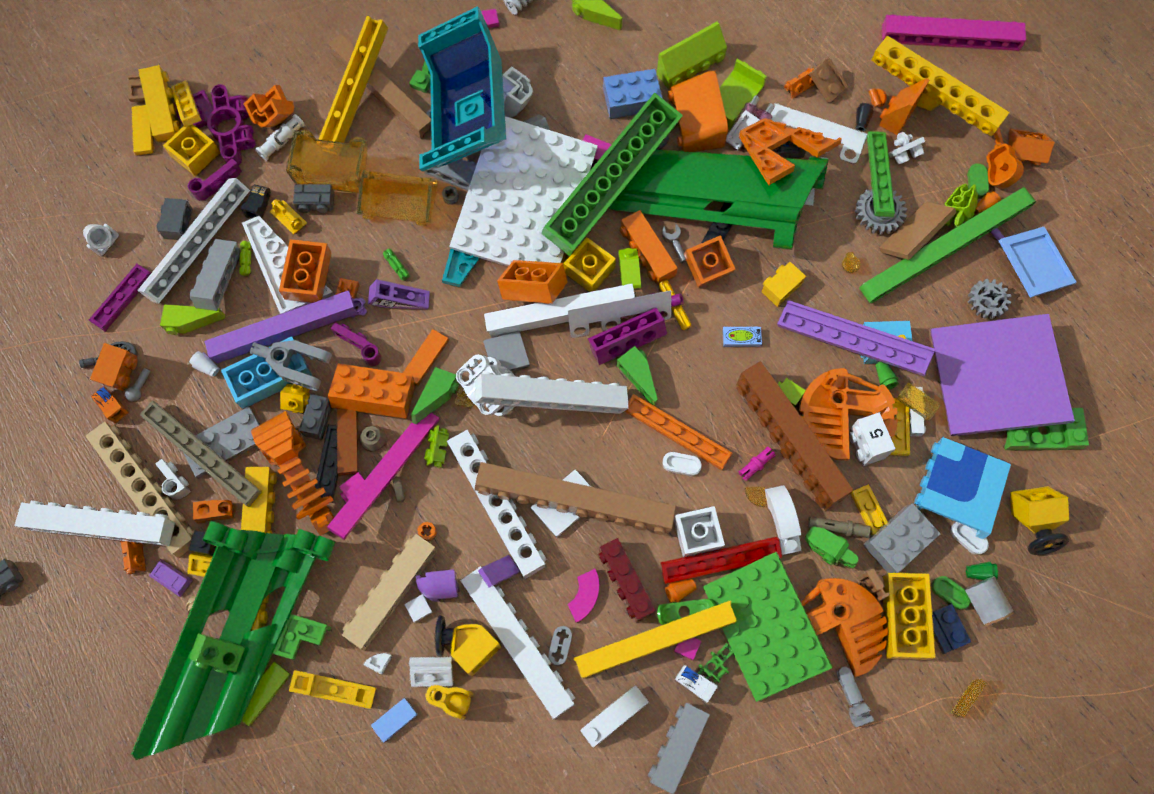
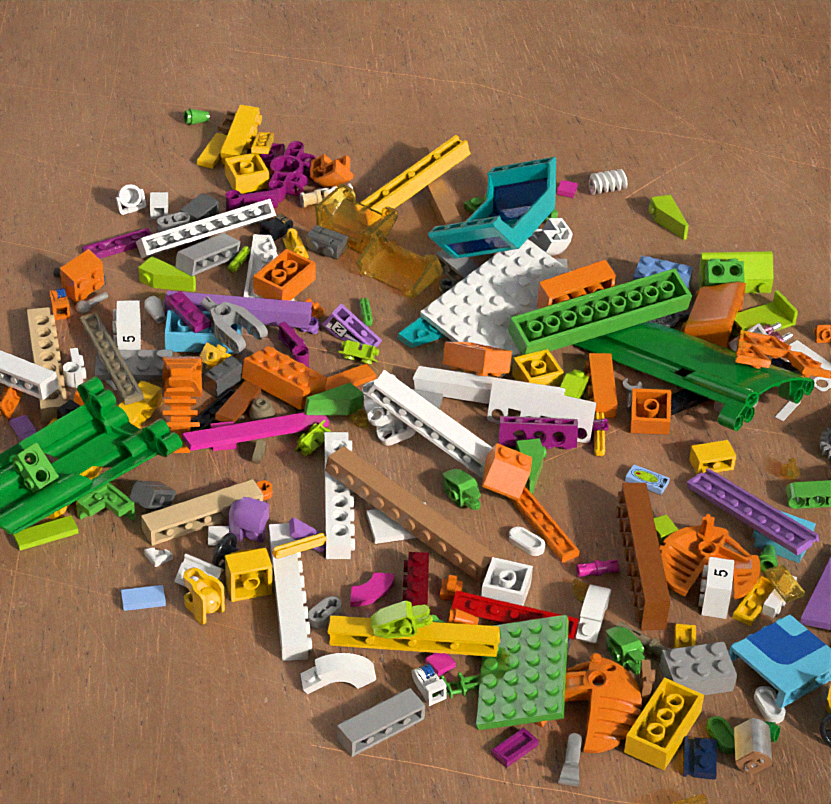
camera: 25 degrees right, 30 degrees down
yellow slope [289,670,376,709] -> none
none -> white brick [113,301,141,350]
none -> dark grey brick [130,481,176,509]
none -> white brick [150,192,169,219]
none -> light grey beam [157,212,190,233]
none -> magenta plate [165,291,211,333]
none -> bright green cone [184,109,210,125]
none -> yellow axle [272,533,327,559]
none -> lime hinge [339,340,379,365]
none -> lime hinge [370,601,433,639]
none -> orange tile [440,575,463,601]
none -> bright green hinge [442,469,481,510]
none -> slope [482,443,532,501]
none -> magenta tile [491,727,539,768]
none -> orange brick [537,260,616,309]
none -> bright green brick [704,258,745,286]

